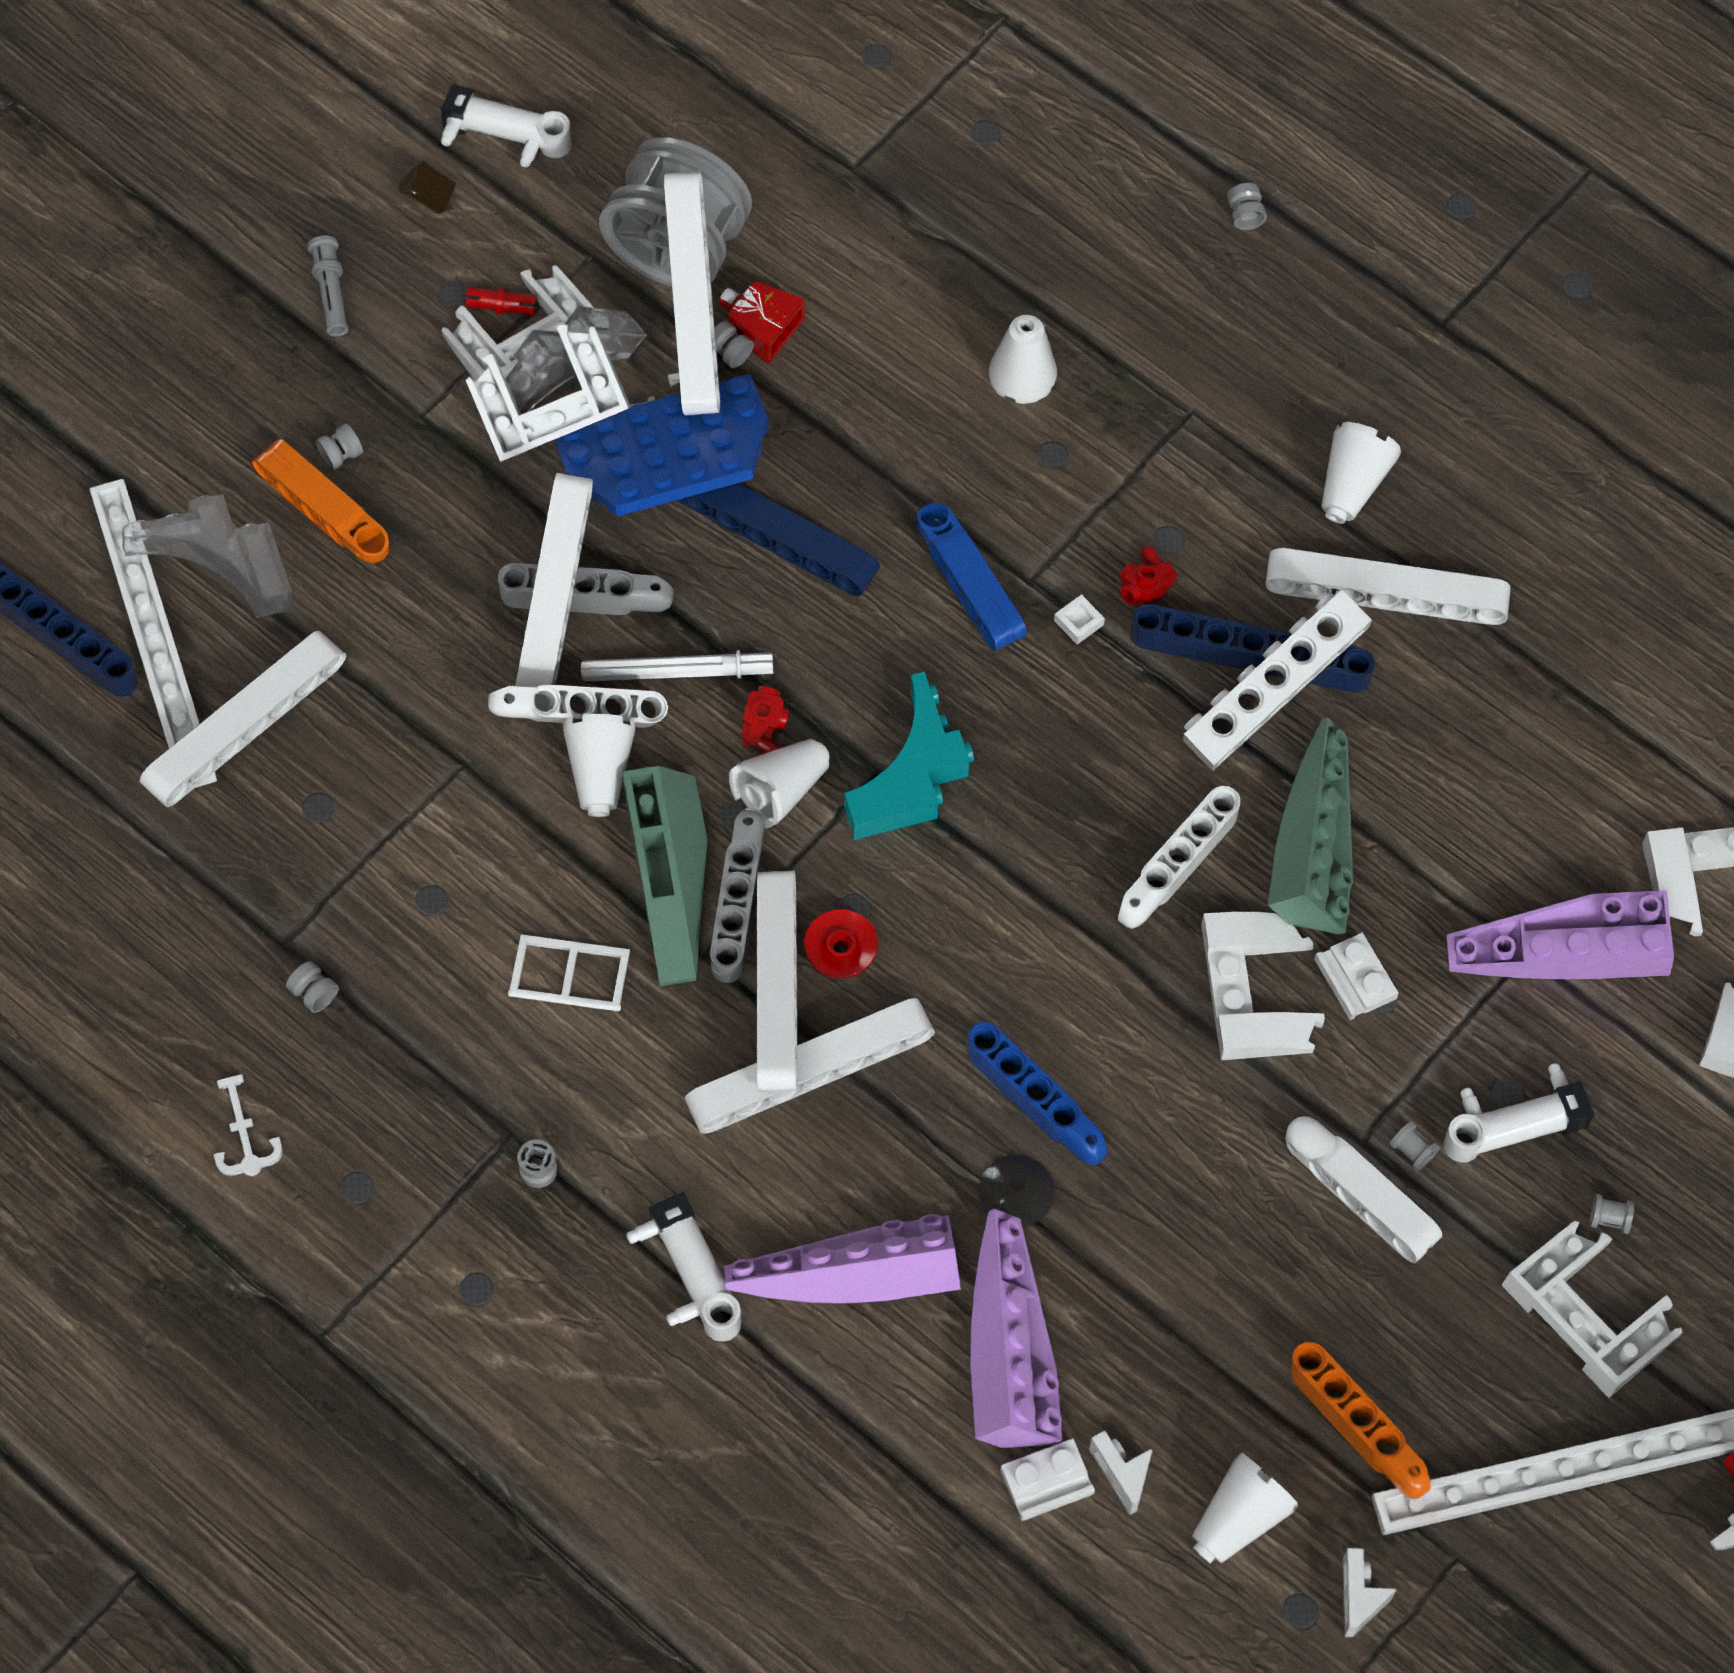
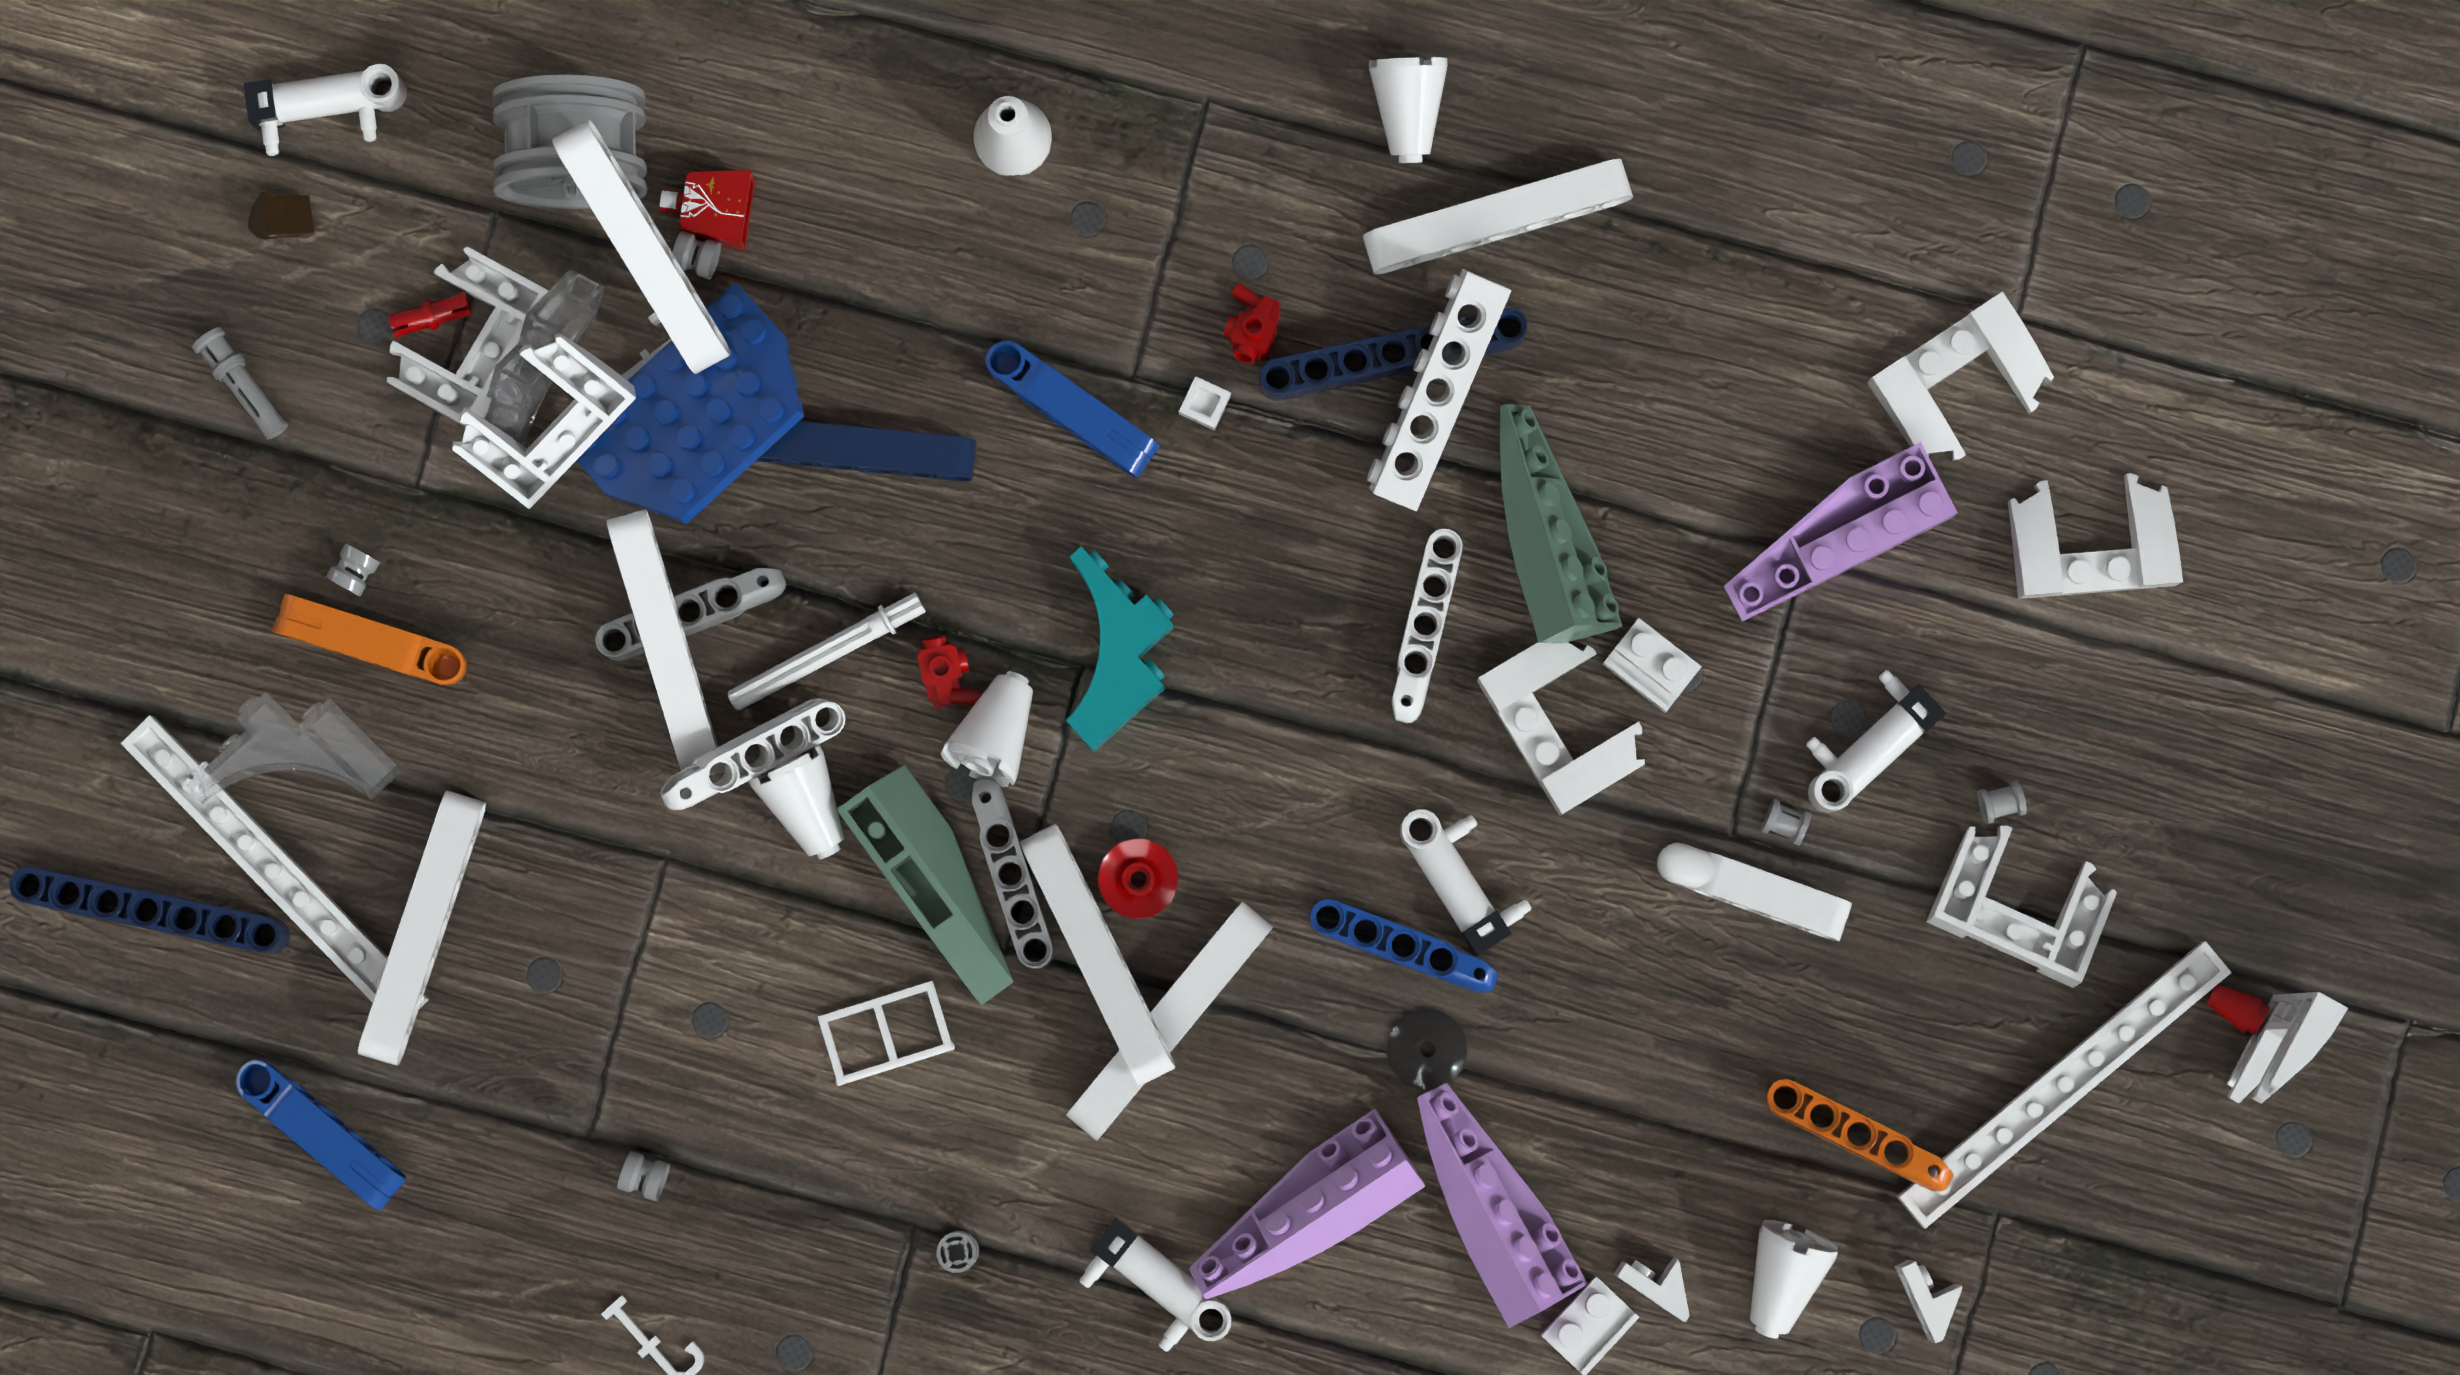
camera: 25 degrees left, 20 degrees up
none -> blue piece [236,1060,407,1211]
none -> white piece [1400,809,1531,957]

